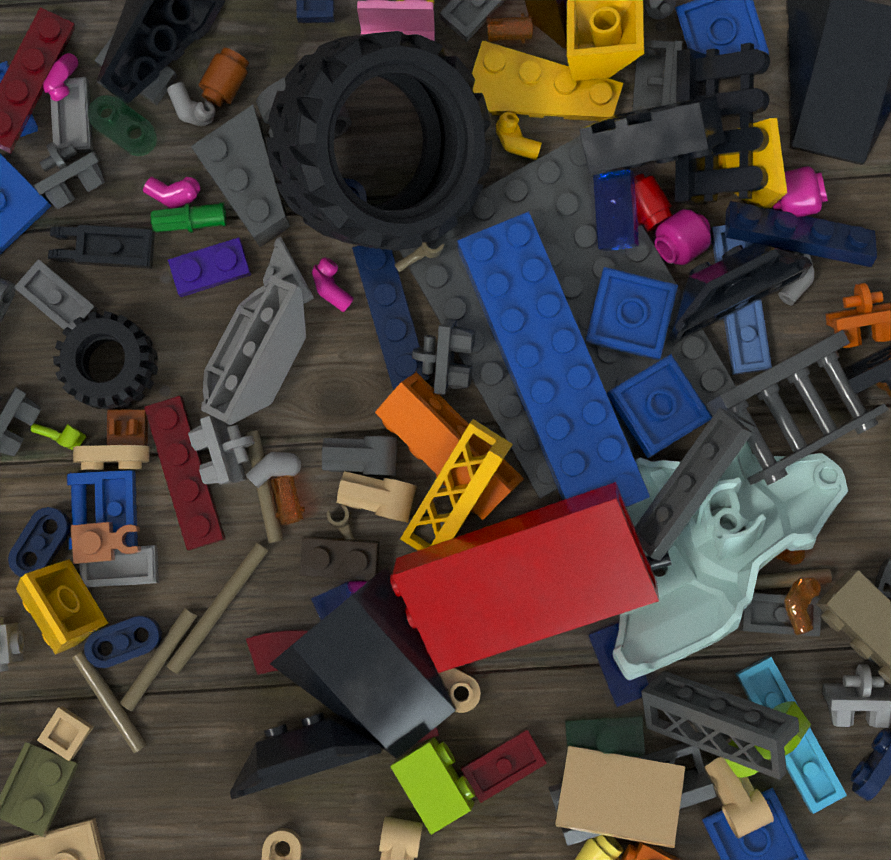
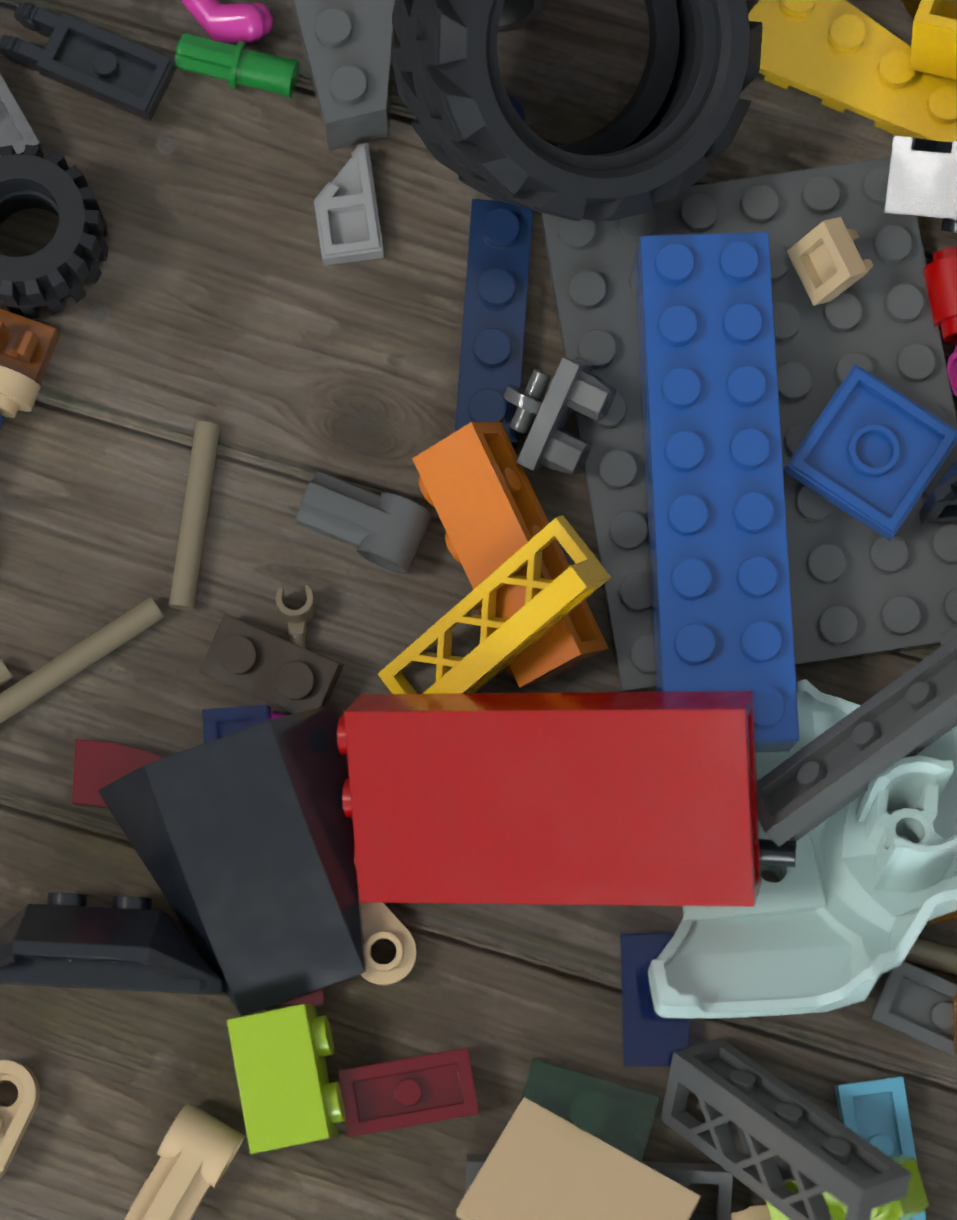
camera: 10 degrees right, 5 degrees down
dark red plate [144,396,225,551] -> none
dark purple plate [168,237,251,297] -> none
light grey hips [188,416,255,485] -> none
light grey wedge [201,276,306,425] -> none
light grey arm [246,452,301,488] -> none
clear orange pin [270,475,305,525] -> none
dark pink arm [312,257,354,312] -> none
tan piece [336,471,417,523] -> none
dark tan hand [394,242,444,272] -> none
yellow arm [496,112,542,160] -> none
clear blue plate [593,169,639,252] -> none
blue plate [607,354,712,458] -> none
none -> tan tile [787,217,874,306]

